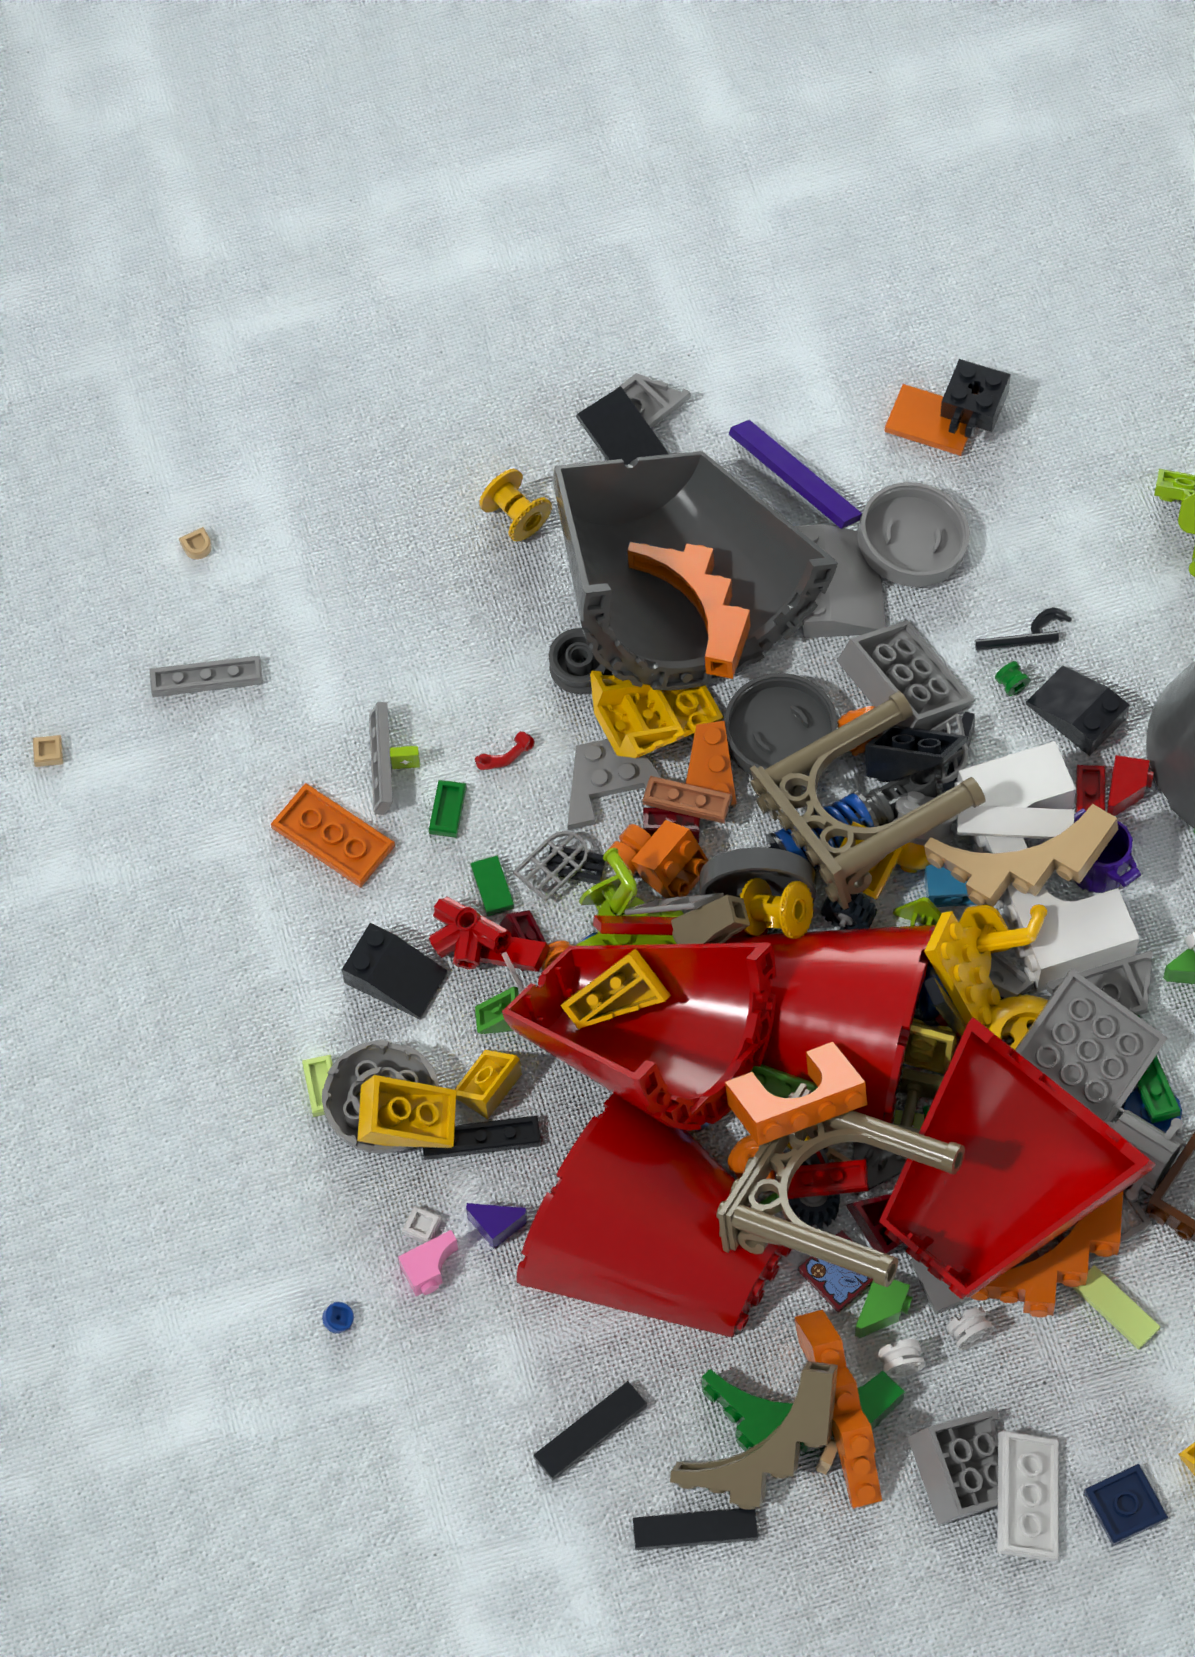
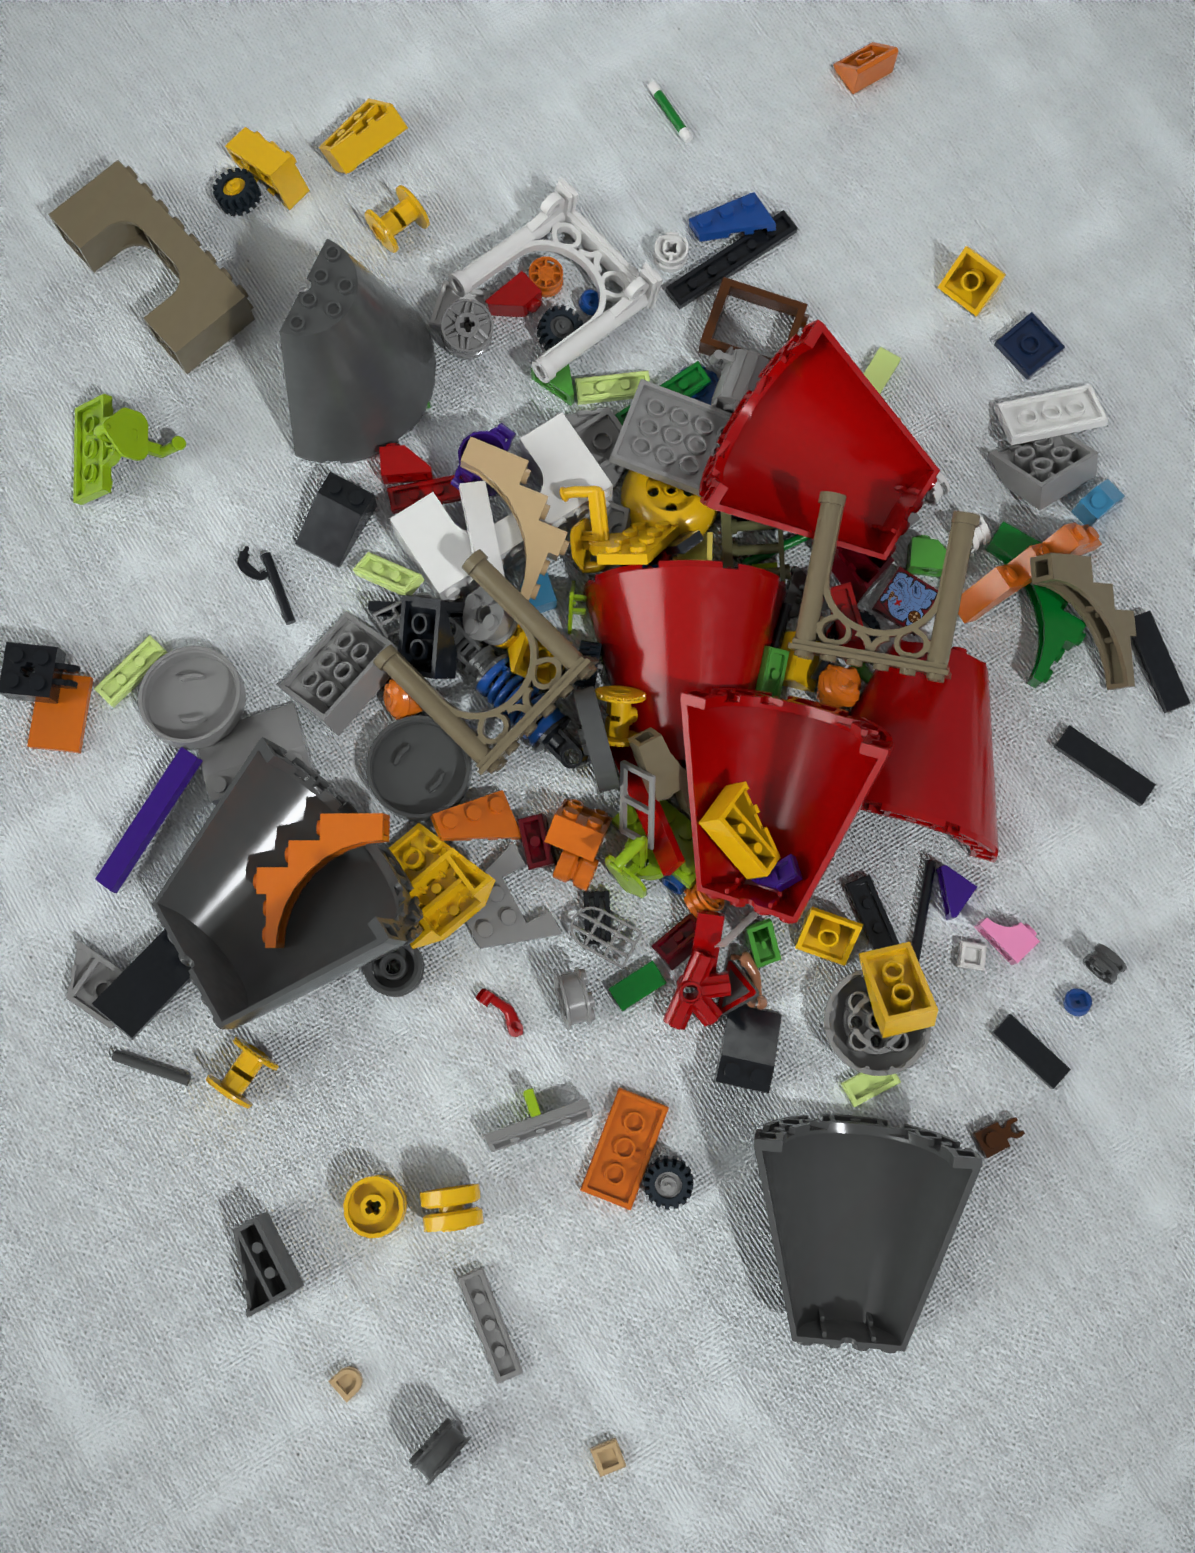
camera: 110 degrees left, 15 degrees up
green tile [429,780,467,838] -> none
nougat tile [642,776,732,824] -> none
orange arch [725,1042,867,1146] -> none
green wheel [995,661,1031,696] -> none
none -> yellowish green tile [94,635,168,708]
none -> dark grey piece [112,1050,191,1086]
none -> dark grey wedge [233,1211,304,1318]
none -> yellow wheel [343,1174,408,1239]
none -> yellowish green tile [353,552,424,596]
none -> dark grey wheel [409,1418,472,1486]
none -> yellow wheel [420,1184,484,1232]
none -> light grey wheel [553,967,595,1030]
none -> yellowish green tile [575,370,650,405]
none -> black wheel [644,1155,693,1210]
none -> piece [718,960,759,1017]
none -> nougat piece [730,951,767,1009]
none -> dark purple tile [751,854,803,892]
none -> dark grey cone [754,1114,983,1353]
none -> black bar [912,860,936,962]
none -> reddish brown plate [972,1117,1025,1158]
none -> black tile [991,1014,1071,1089]
none -> dark azure slope [1071,479,1125,527]
none -> dark grey wheel [1083,943,1127,985]

